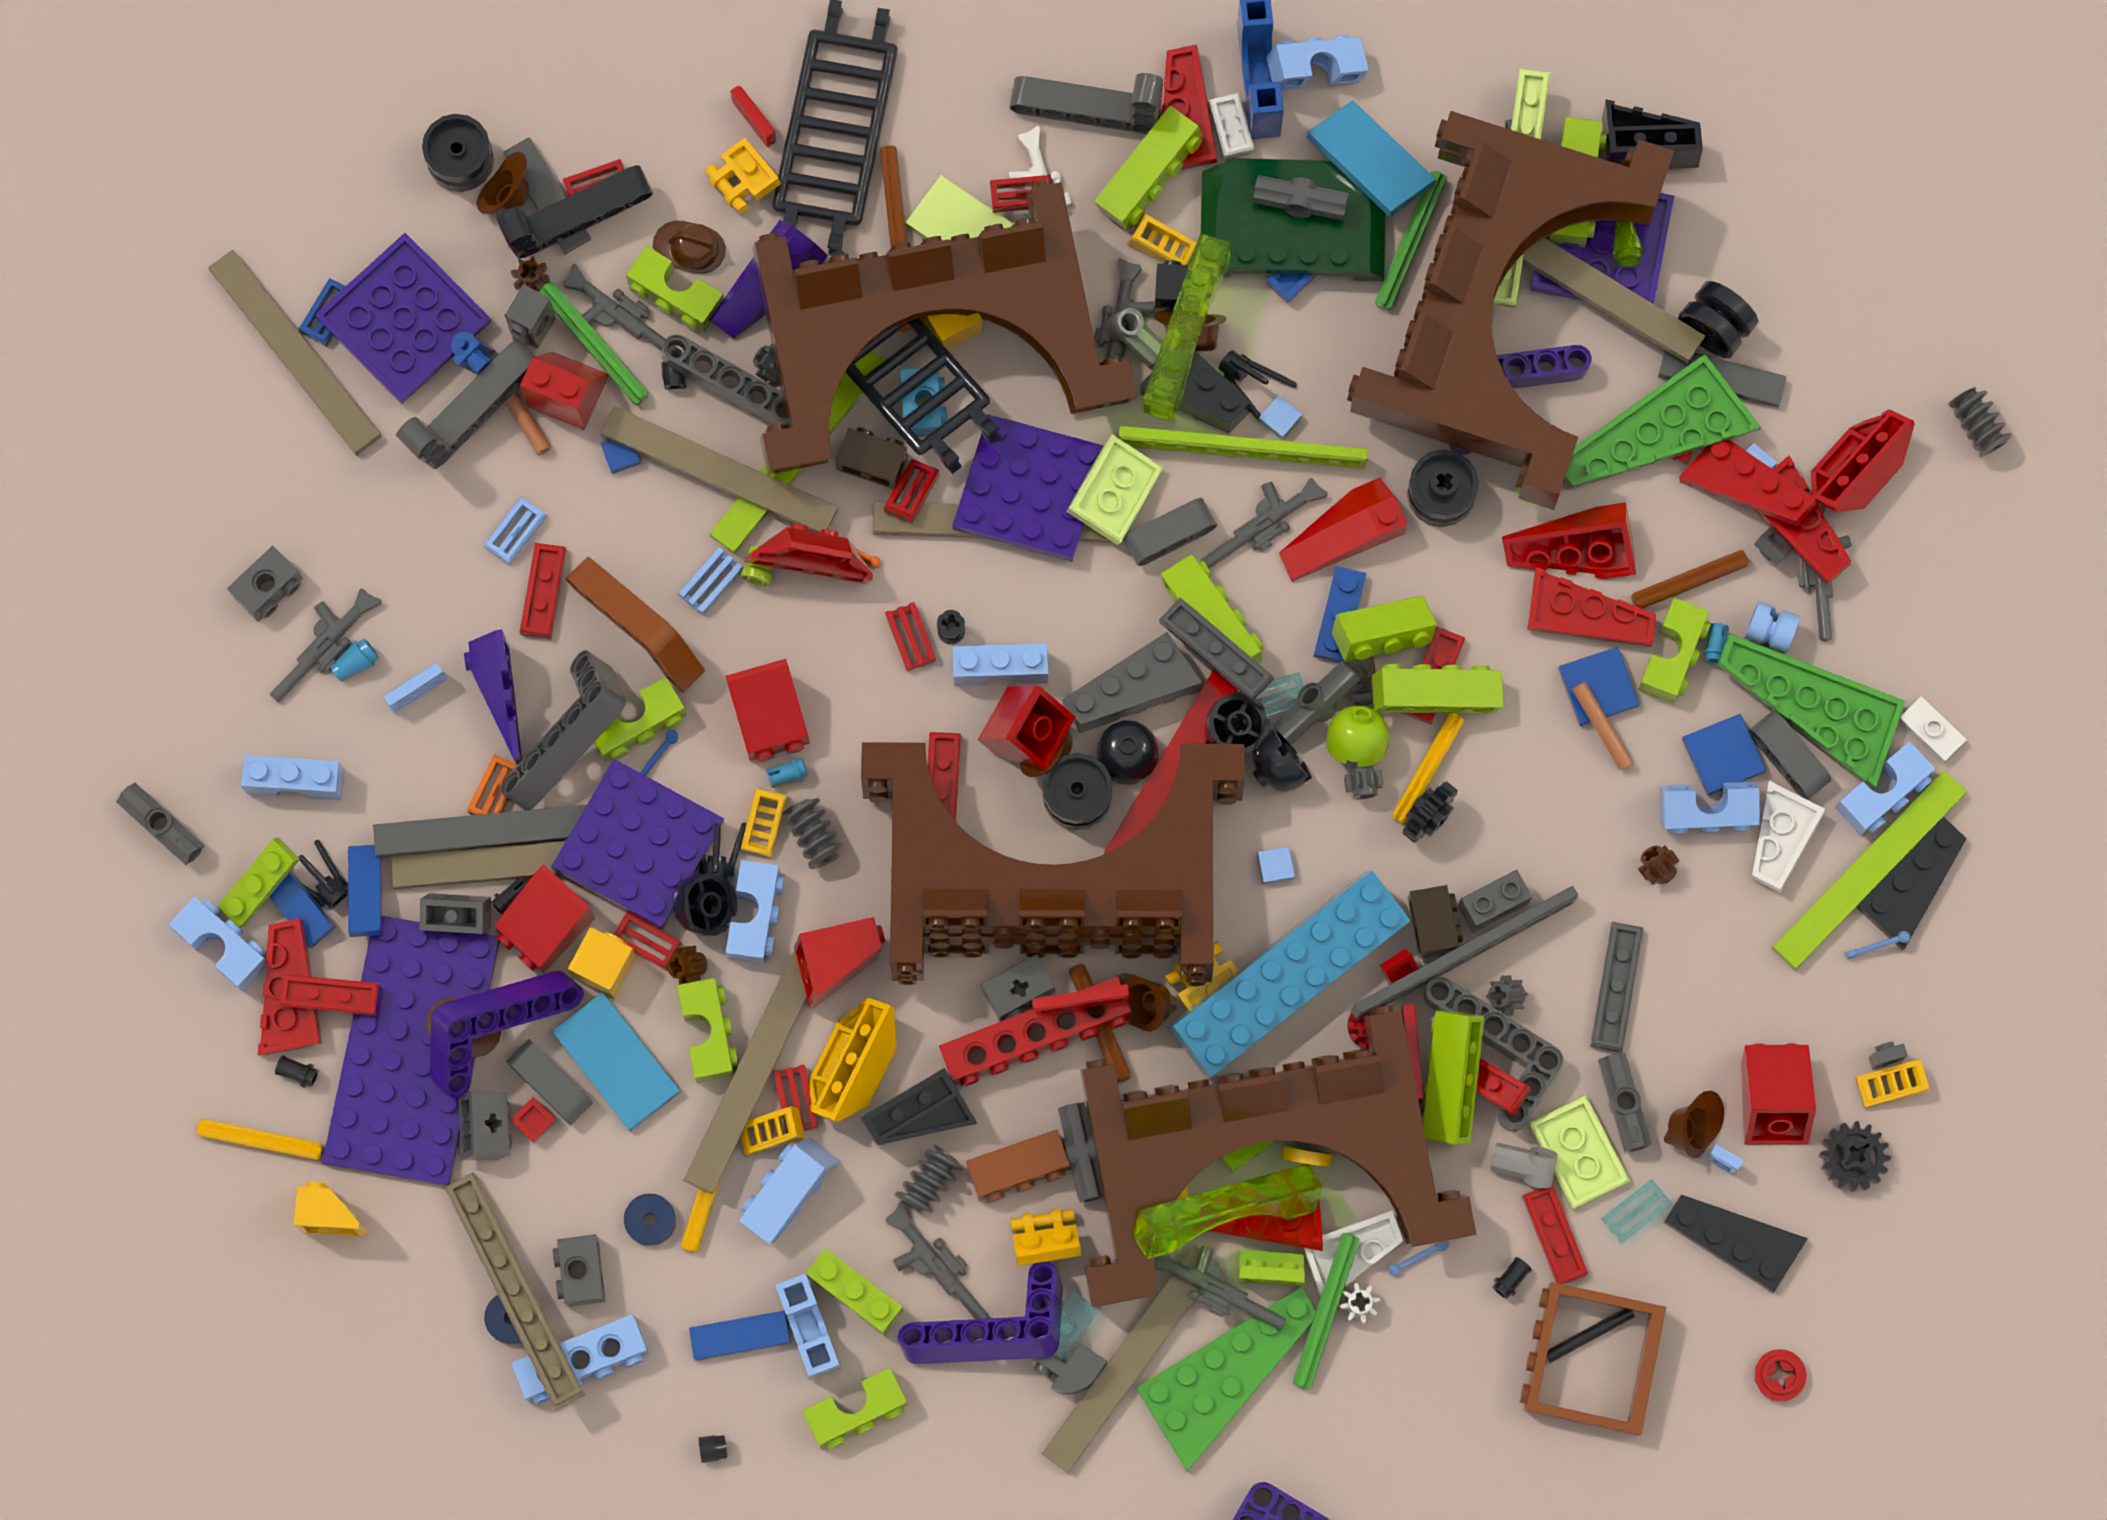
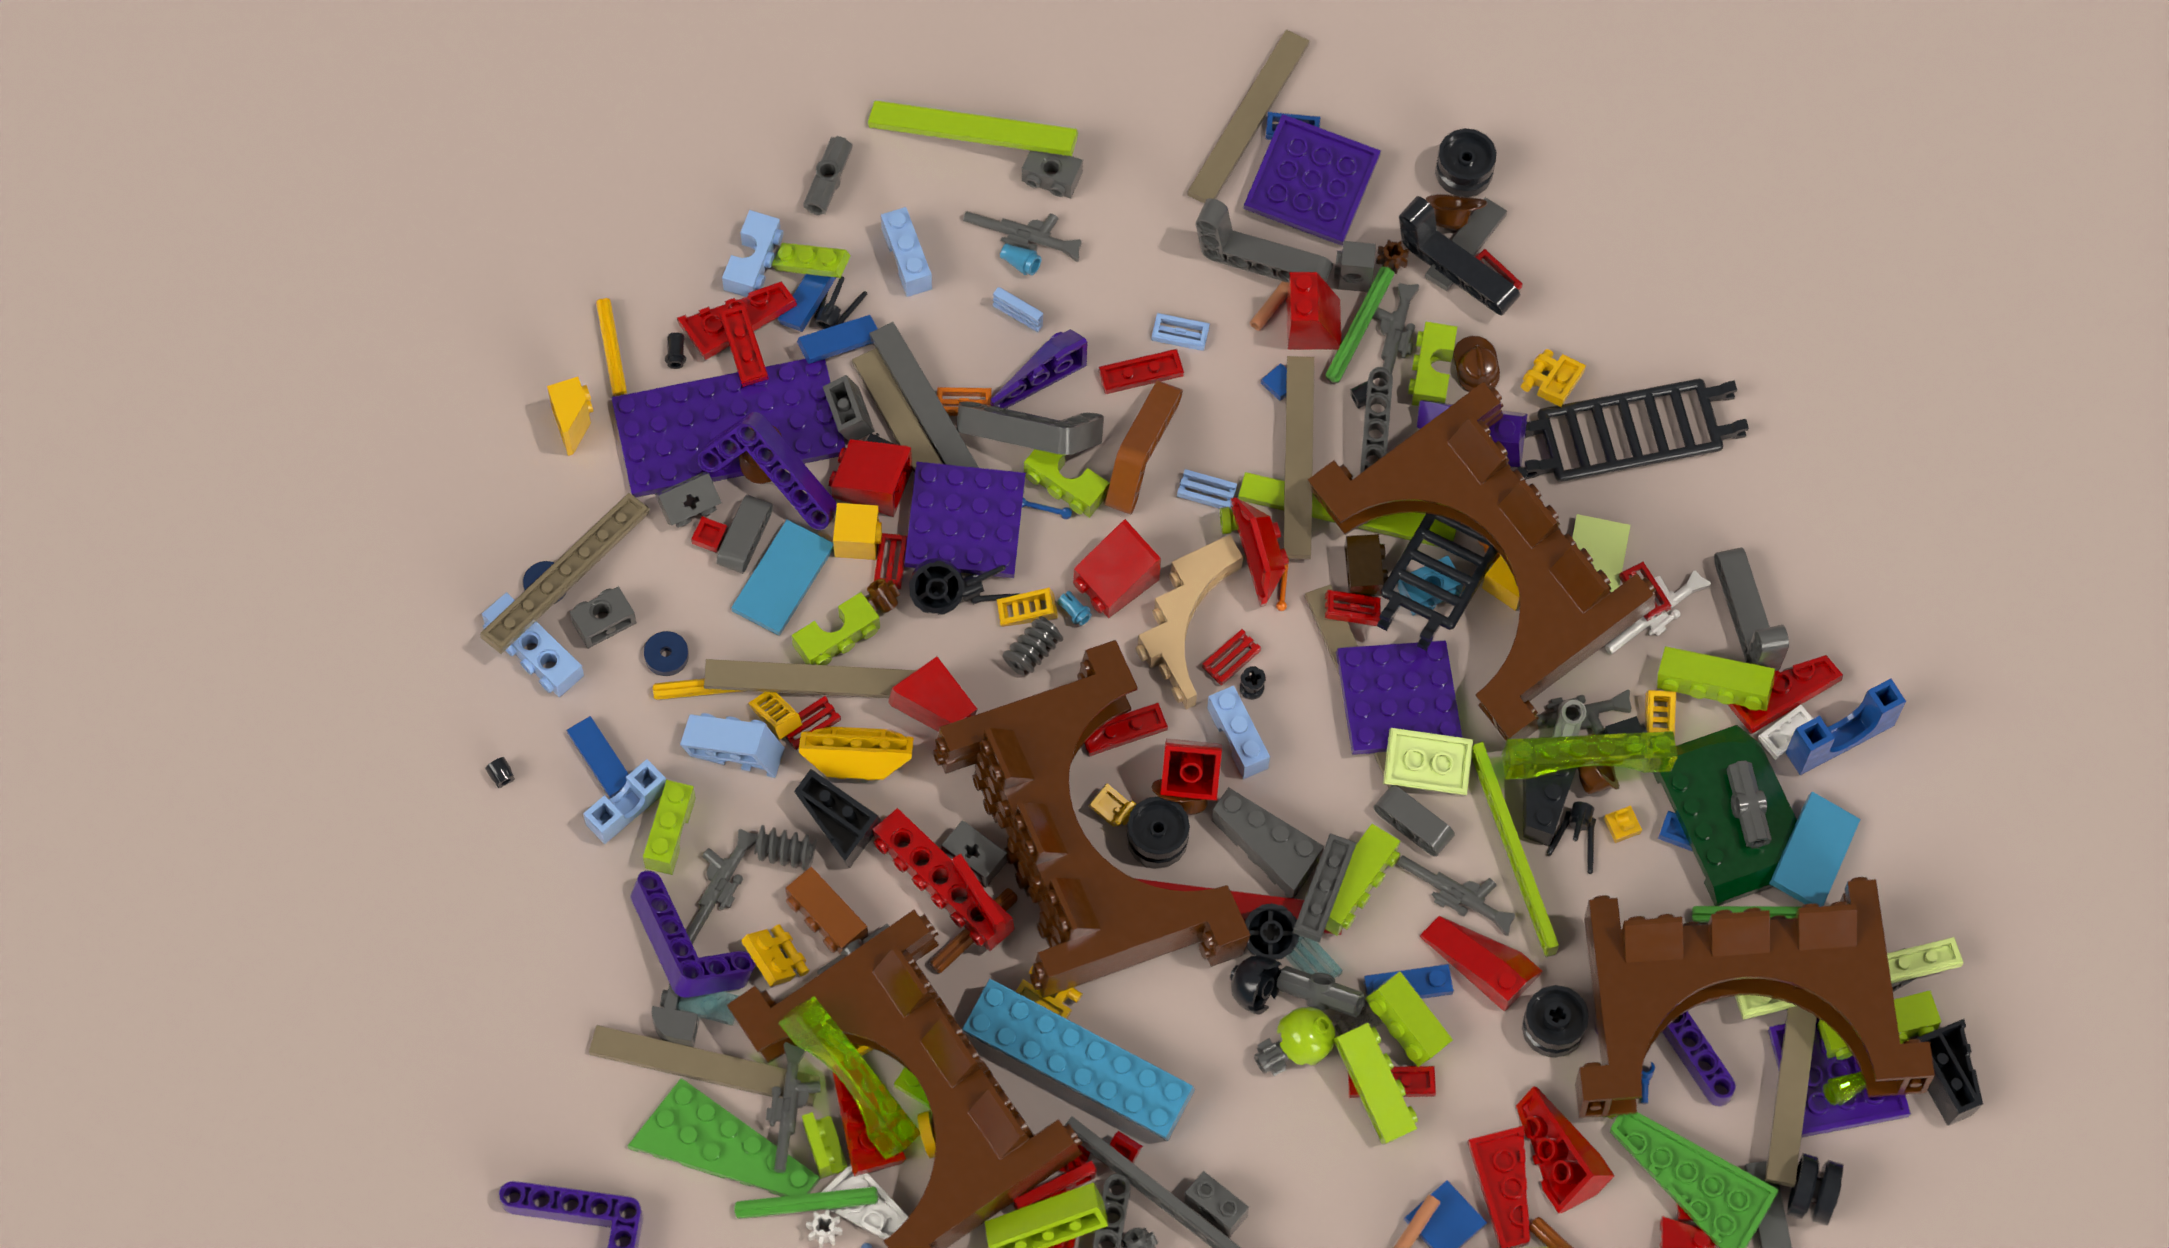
camera: 65 degrees right, 10 degrees down
blue hips [451,332,496,375] -> none
light blue arch [726,860,785,964] -> none
red tile [730,85,776,148] -> none
lime arch [802,1368,908,1450] -> none
dark orange axle [880,145,907,248] -> none
black cylinder [1096,720,1159,785] -> none
reddish brown piece [1115,973,1177,1032] -> none
light blue tile [1258,395,1303,439] -> none
light blue tile [1258,846,1295,884] -> none
light blue arch [1266,35,1369,90] -> none
yellow axle [1392,713,1464,824] -> none
black gear [1402,781,1458,843] -> none
dark brown brick [1408,885,1463,959] -> none
none -> lime tile [868,100,1078,156]
none -> yellow bracket [1088,783,1136,827]
none -> tan arch [1136,535,1243,710]
none -> yellow tile [1604,805,1642,843]

